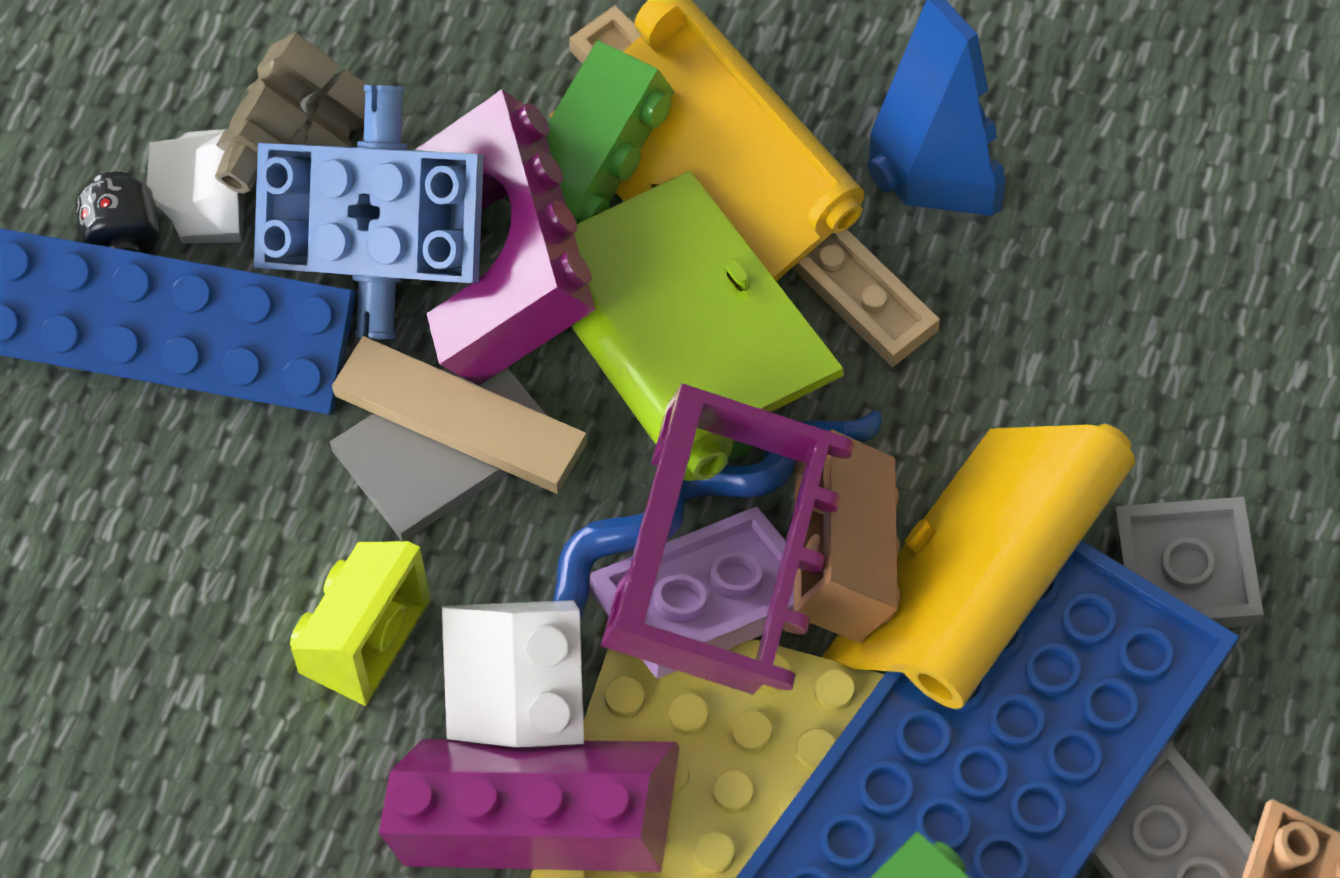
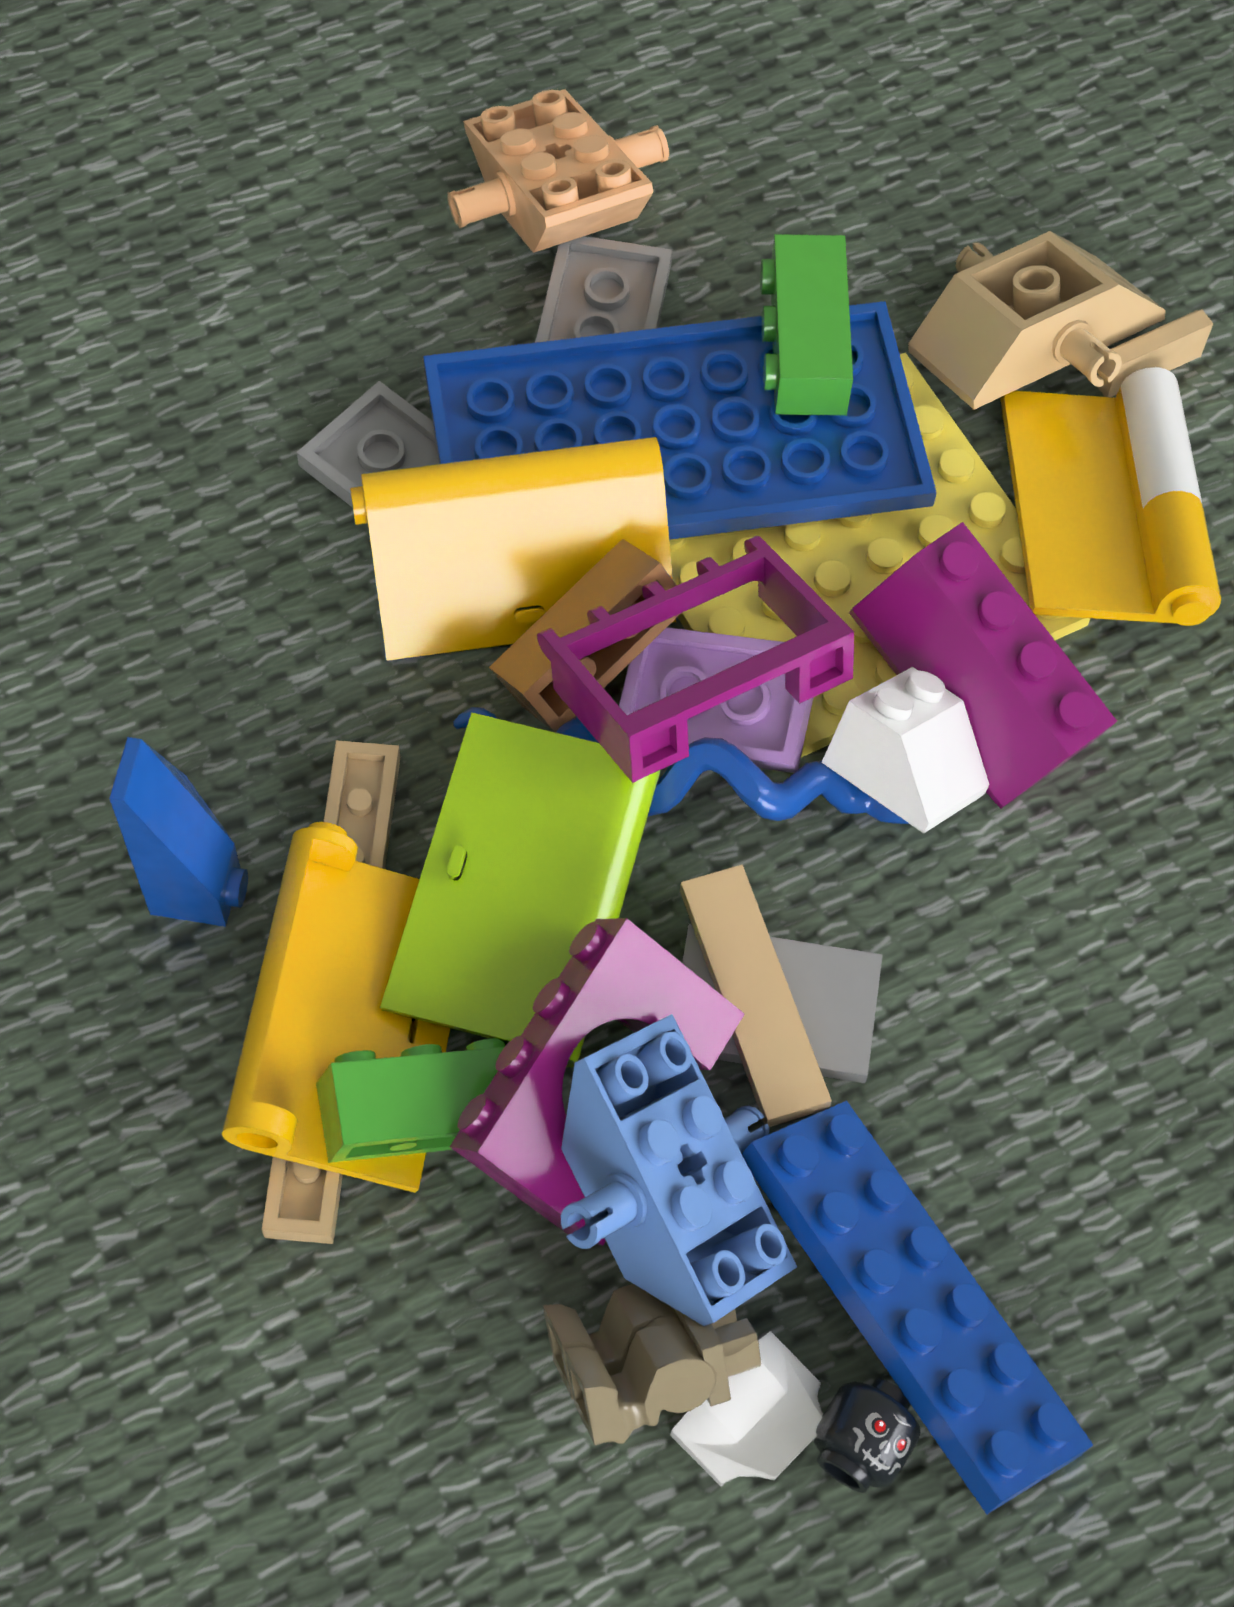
camera: 140 degrees left, 0 degrees up
neon yellow slope [290,541,431,706] -> none

